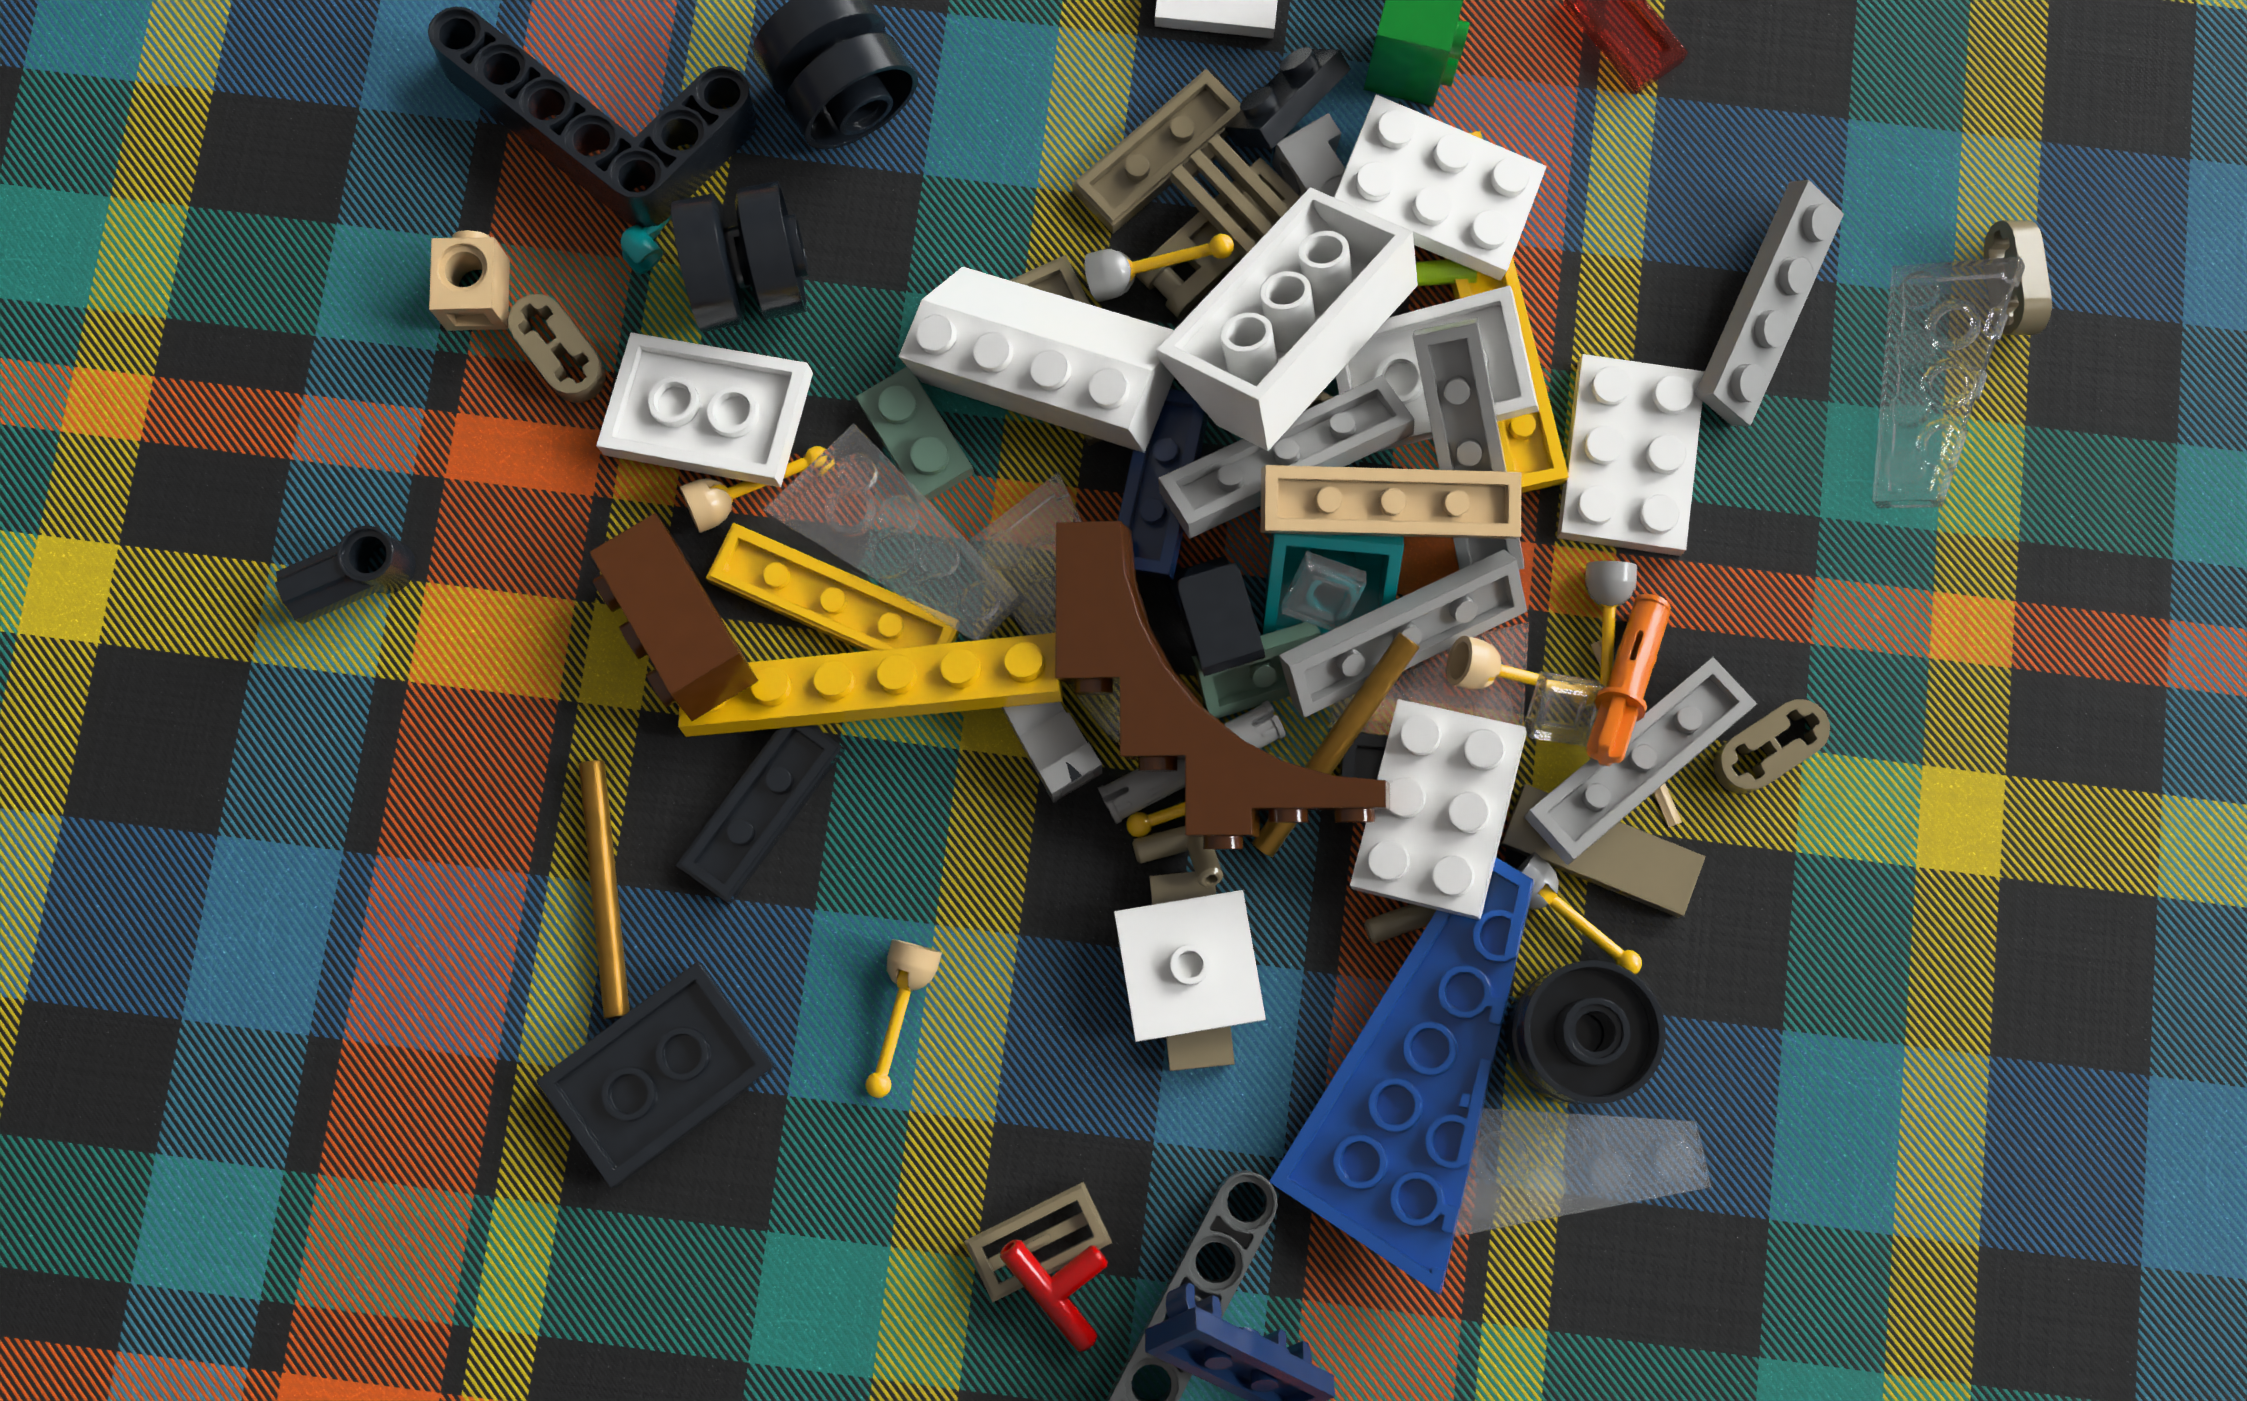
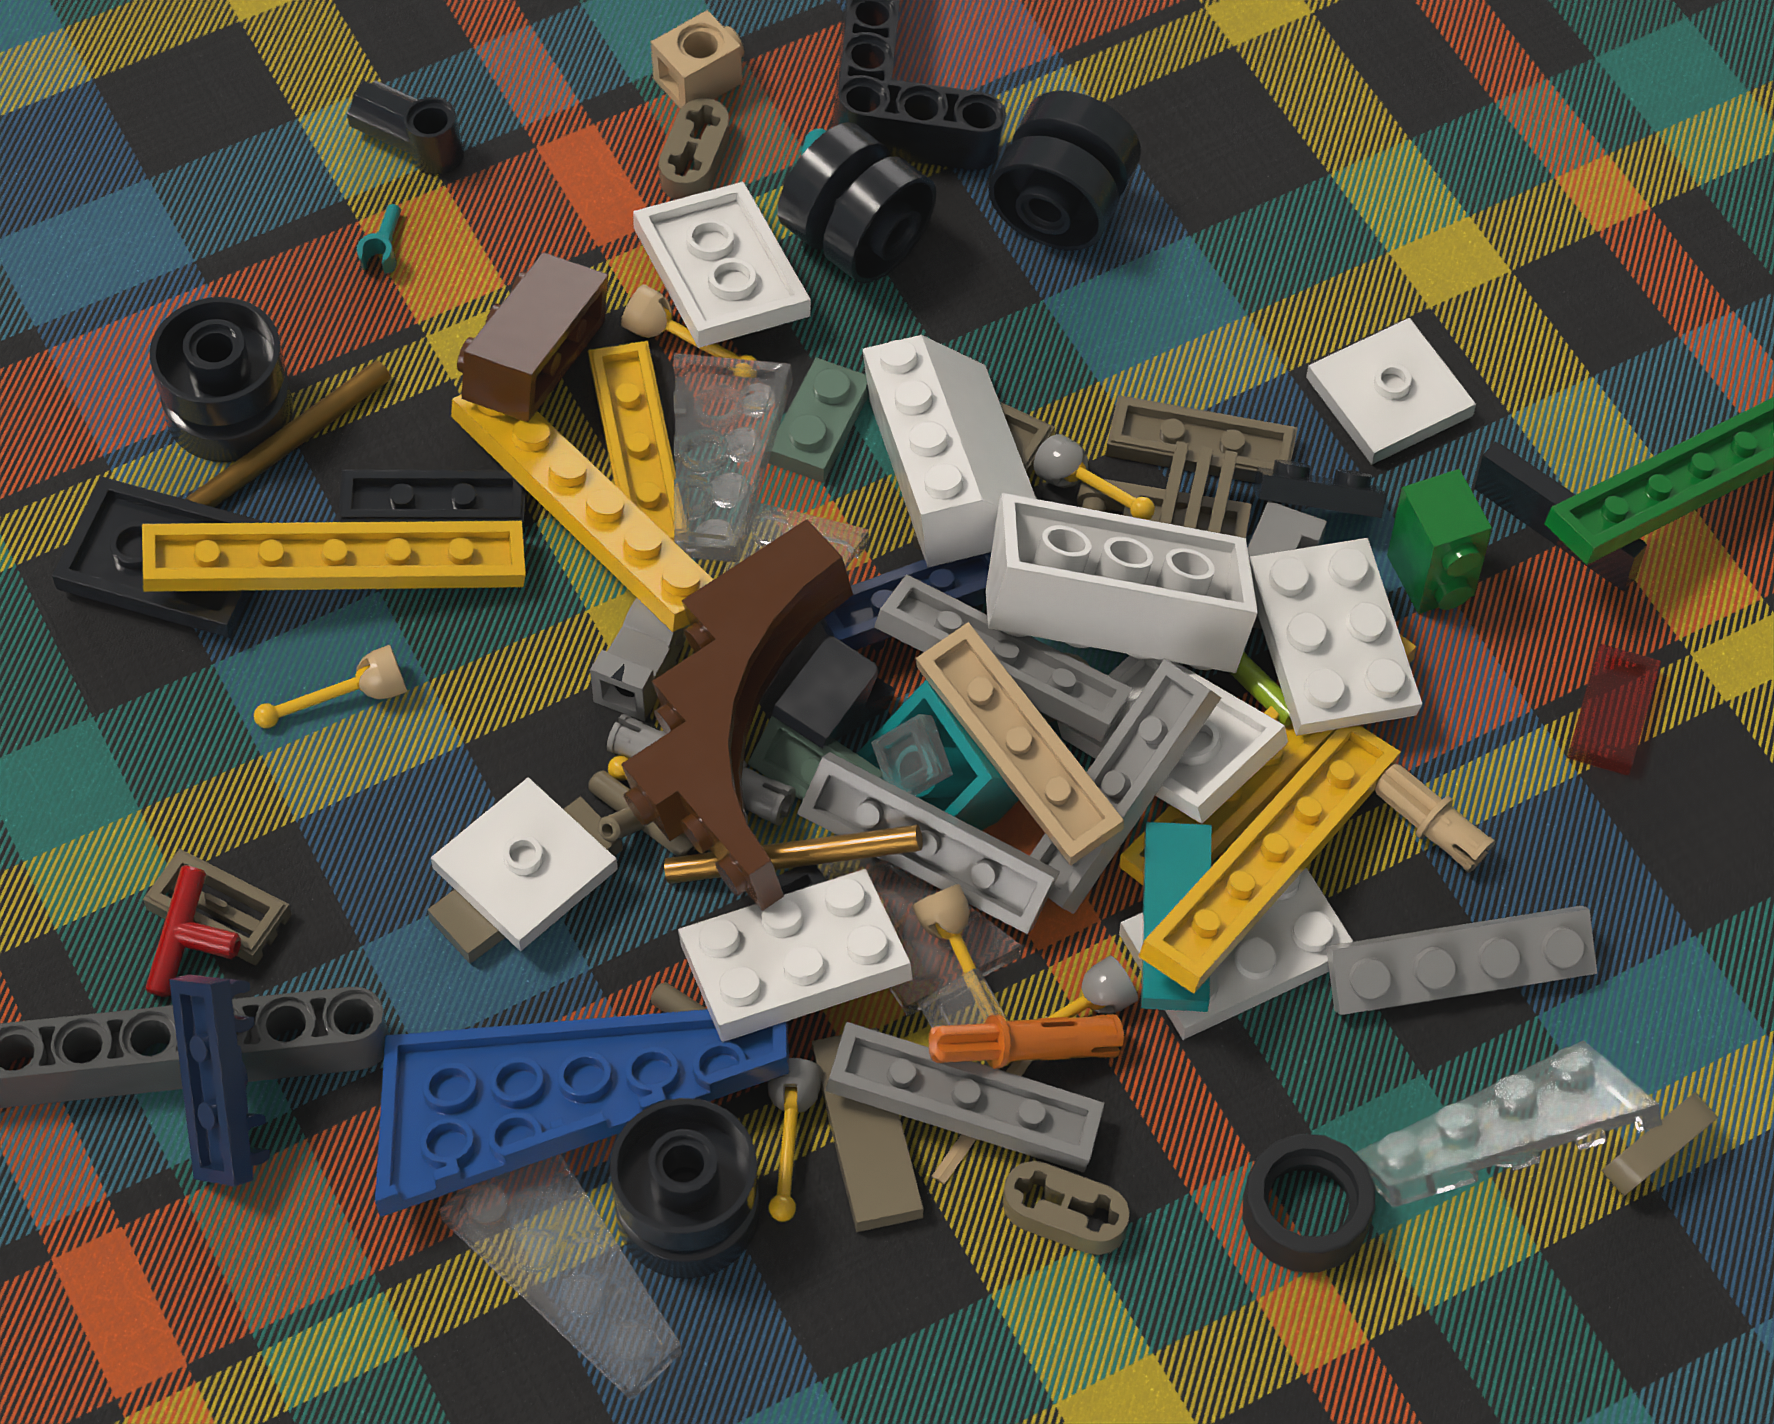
camera: 55 degrees right, 20 degrees down
none -> yellow plate [142,521,526,592]
none -> black wheel [150,297,293,462]
none -> teal hand [357,204,401,273]
none -> yellow plate [1138,725,1401,994]
none -> teal tile [1141,822,1212,1012]
none -> black tyre [1243,1134,1375,1273]
none -> tan axle [1375,764,1495,873]

